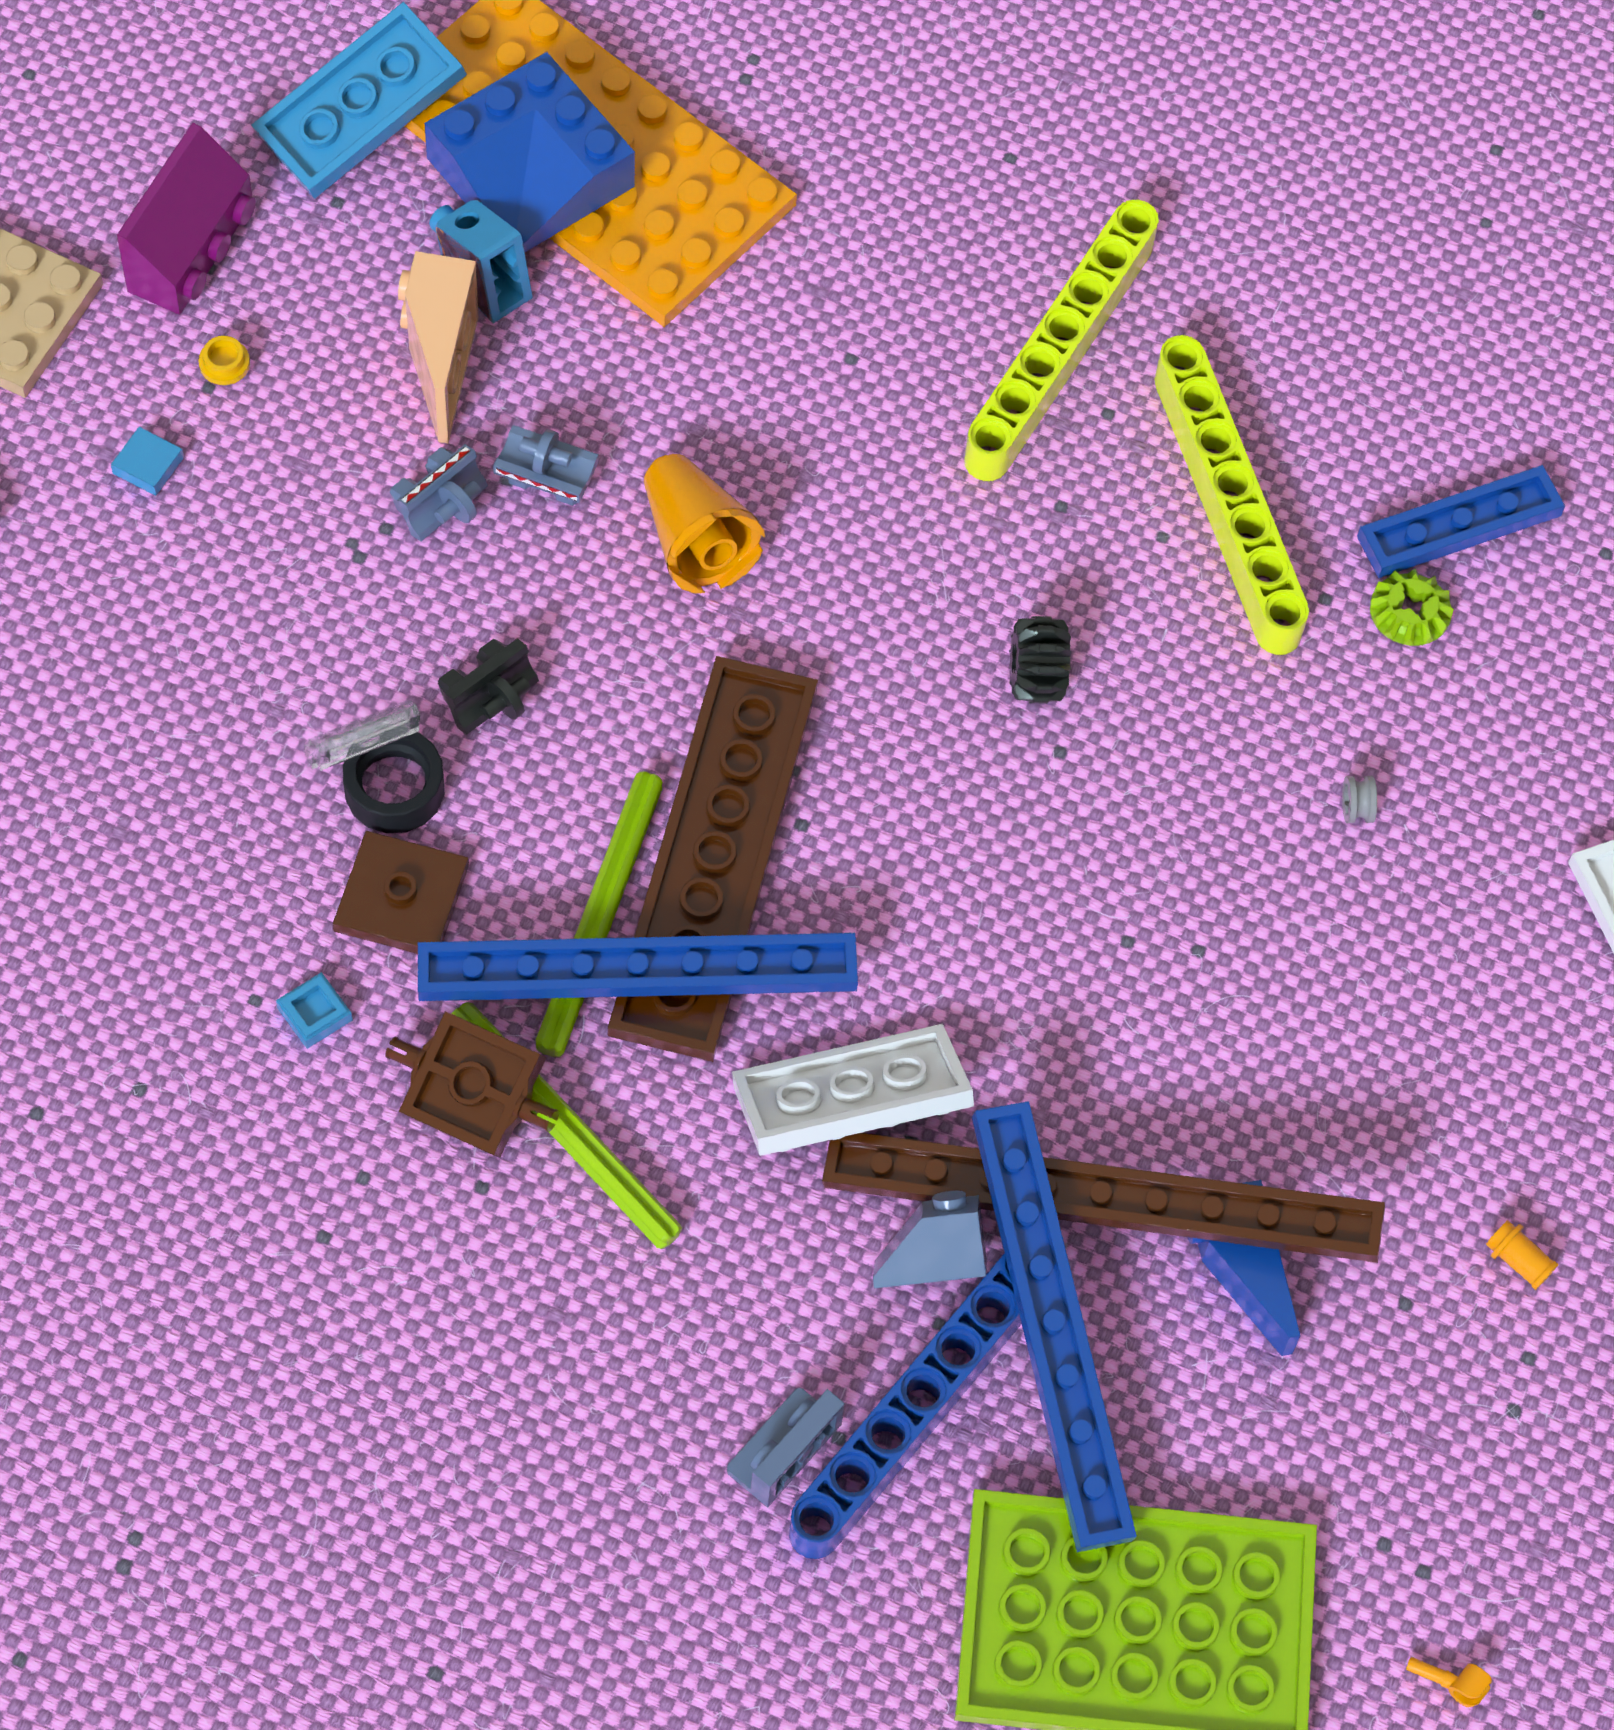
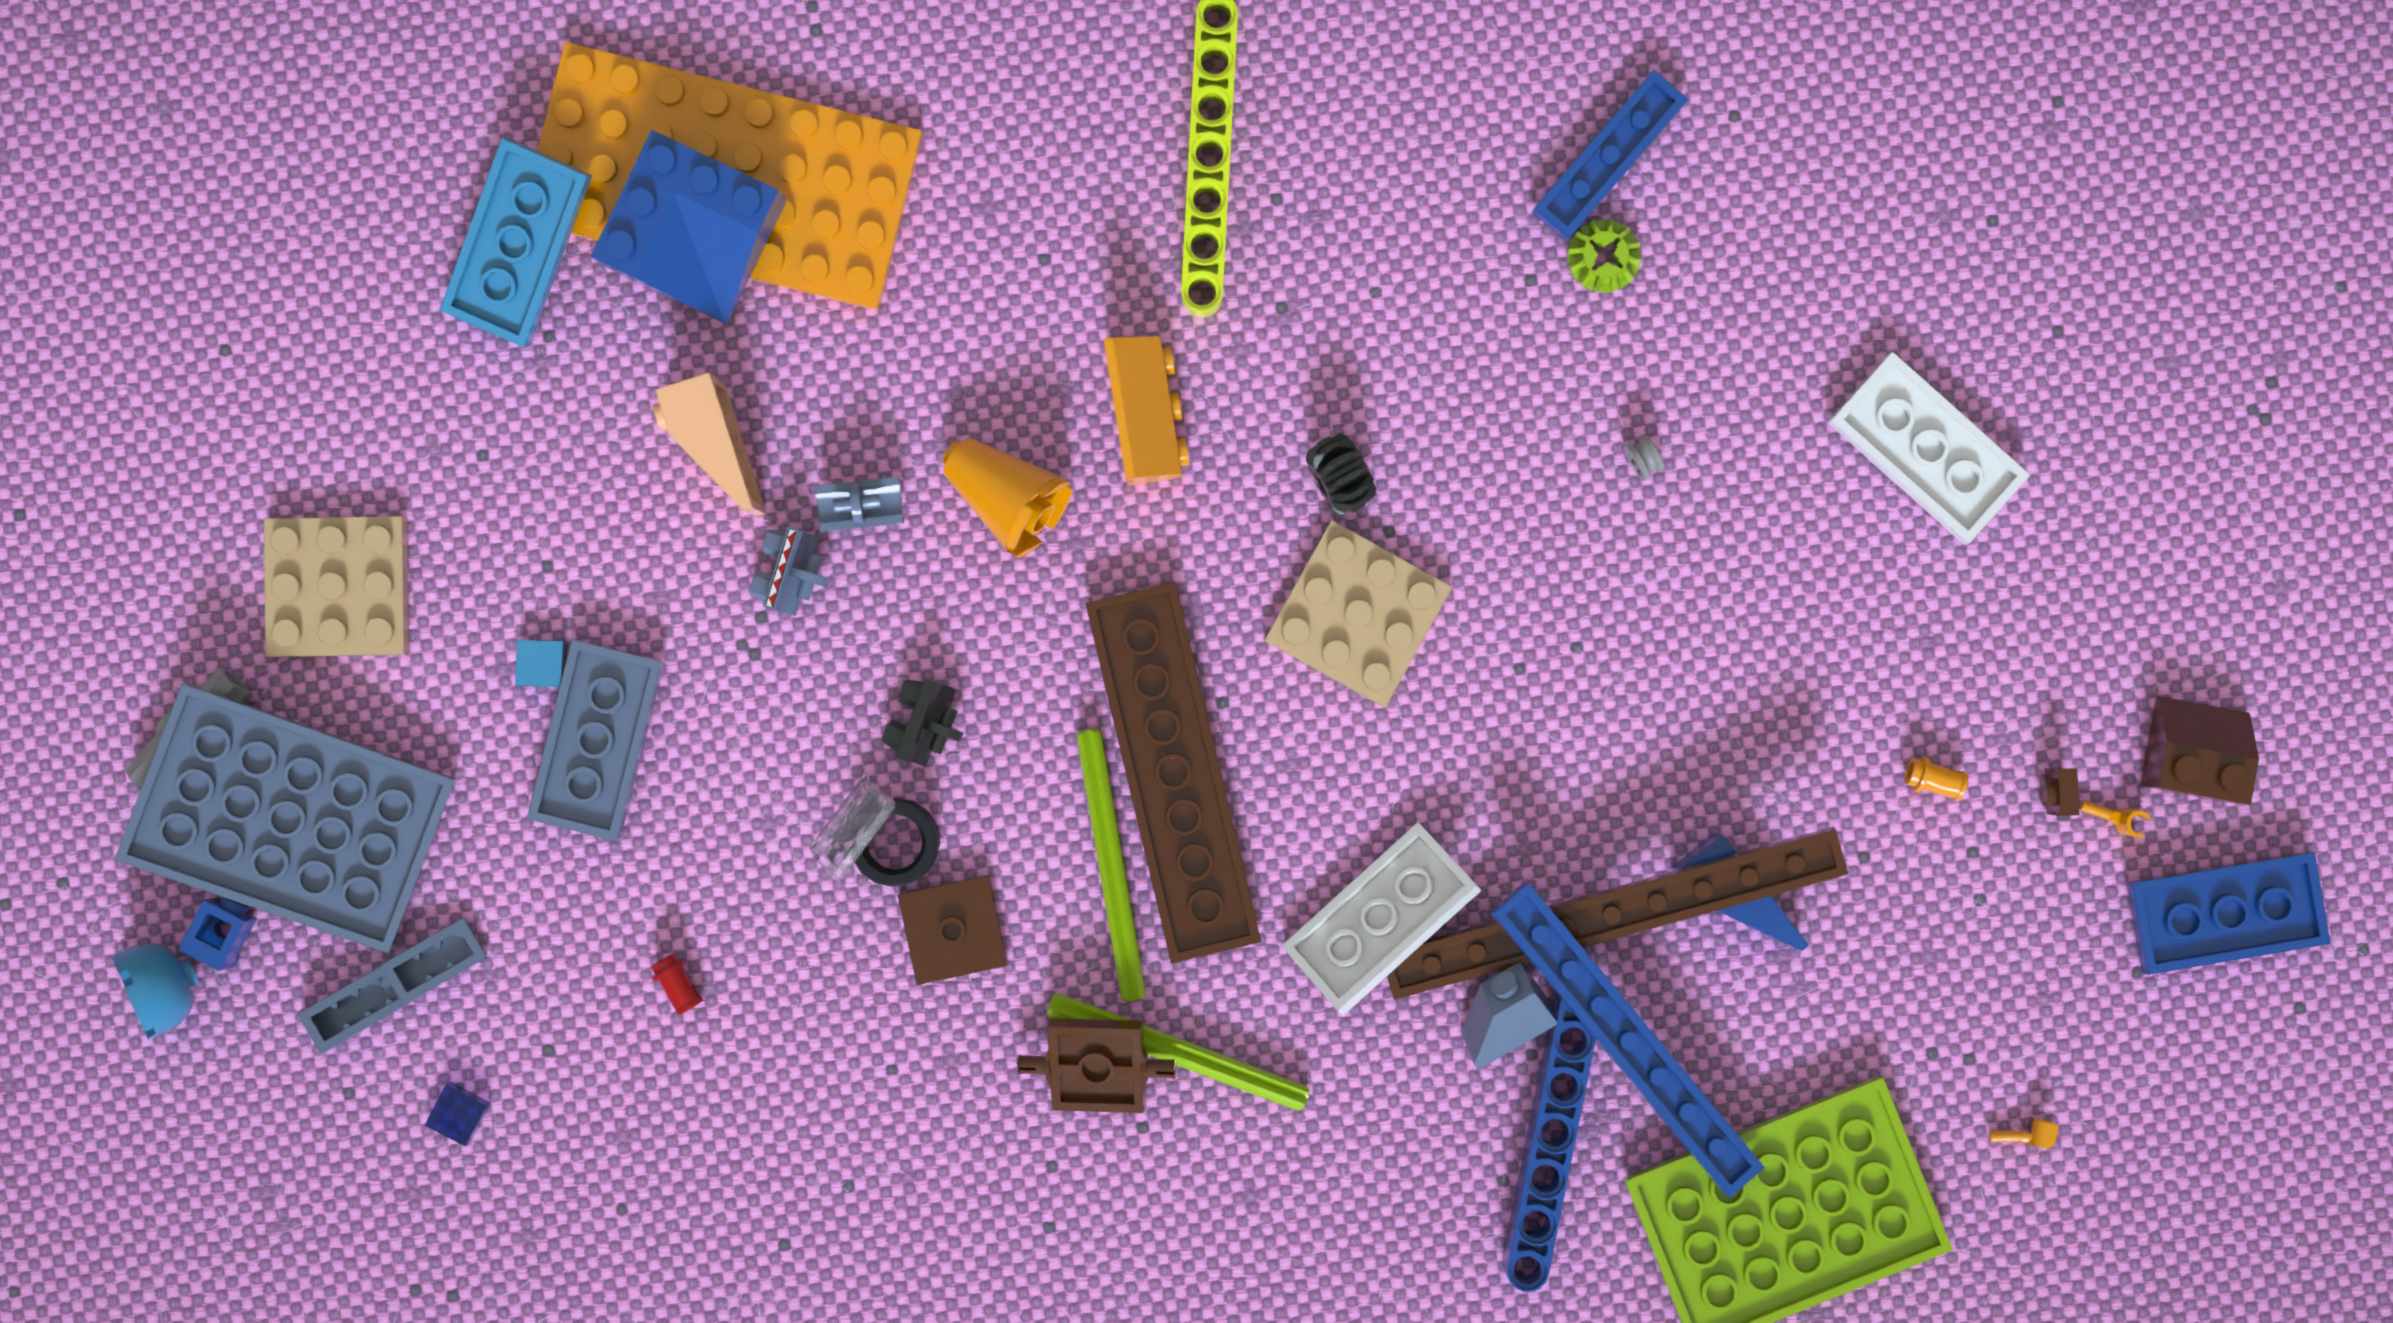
camera: 25 degrees left, 25 degrees up
magenta slope [117,122,256,315] -> none
yellow plate [199,336,250,385] -> none
dark azure tile [276,972,353,1049] -> none
blue plate [418,933,858,1001] -> none
dark azure torso [429,200,533,323] -> none
sand blue bracket [727,1388,845,1508] -> none
neon yellow beam [1154,335,1309,655] -> none
none -> sand blue plate [527,639,665,841]
none -> red pin [651,953,703,1015]
none -> light orange slope [1103,336,1190,486]
none -> tan plate [1264,520,1452,708]

